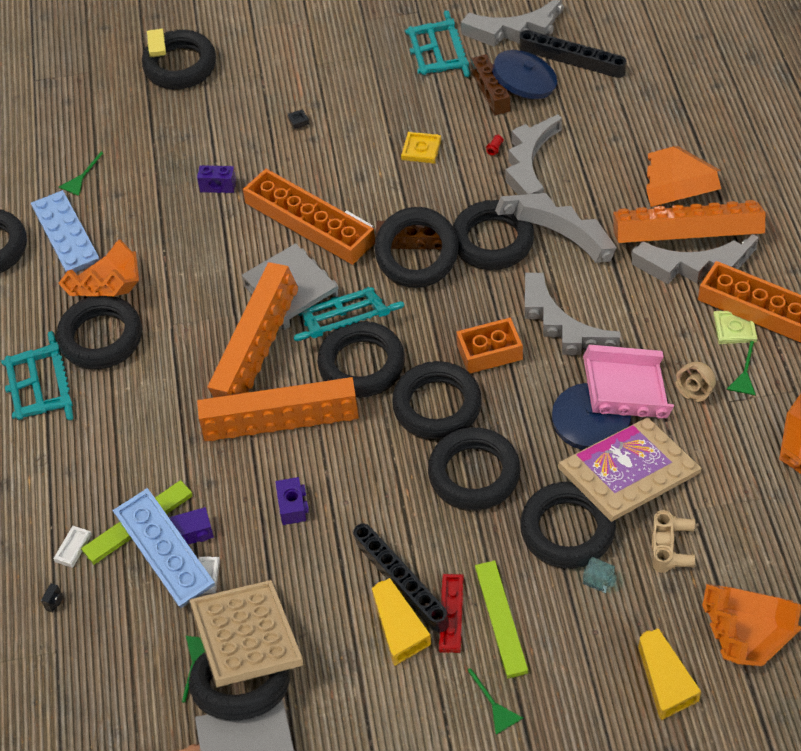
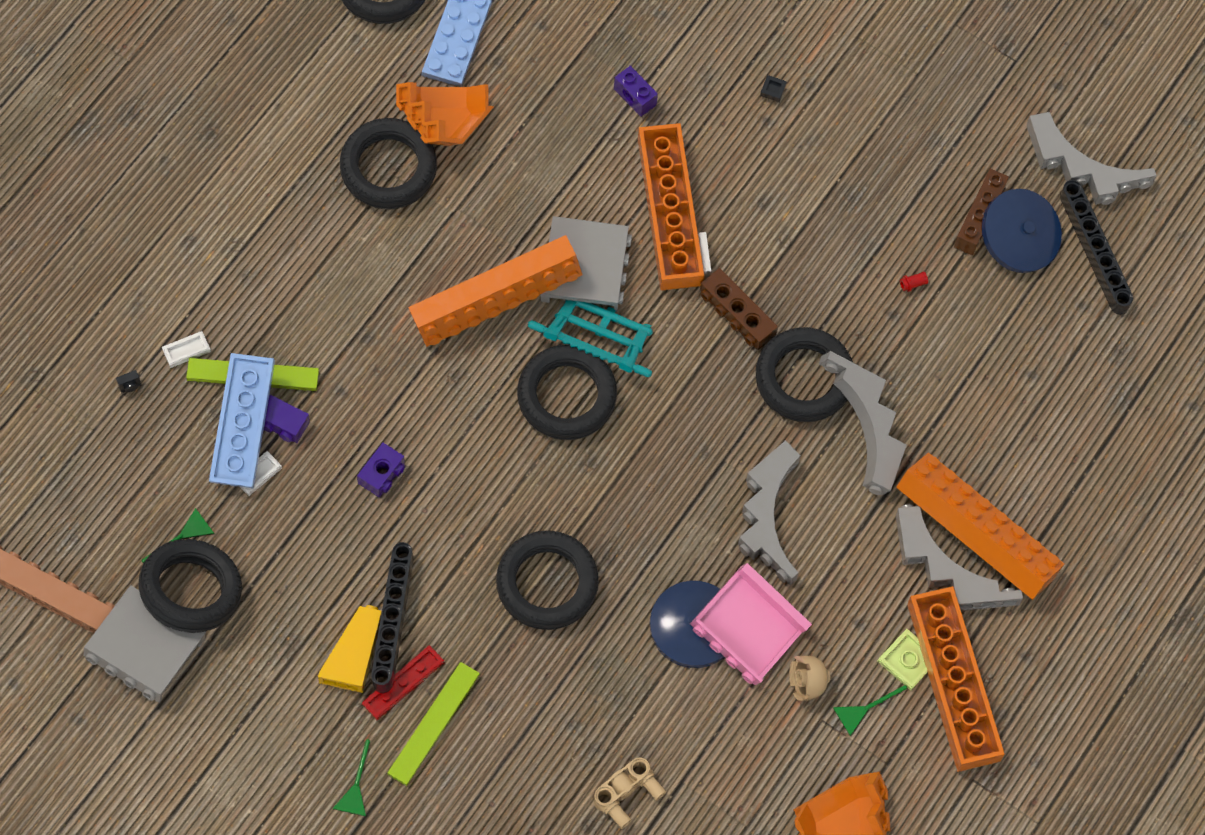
camera: 35 degrees right, 15 degrees up
teal piece [1,331,74,421] -> none
tan plate [189,580,303,687] -> none
orange brick [197,377,359,441] -> none
black tyre [375,207,458,288] -> none
black tyre [392,361,482,440] -> none
yellow tile [401,132,441,164] -> none
teal piece [404,10,471,78] -> none
orange brick [456,317,523,374] -> none
light grey arch [505,114,562,195] -> none
black tyre [520,482,616,569] -> none
plate [558,417,702,522] -> none
clear light blue brick [583,557,617,593] -> none
orange panel [646,146,721,207] -> none

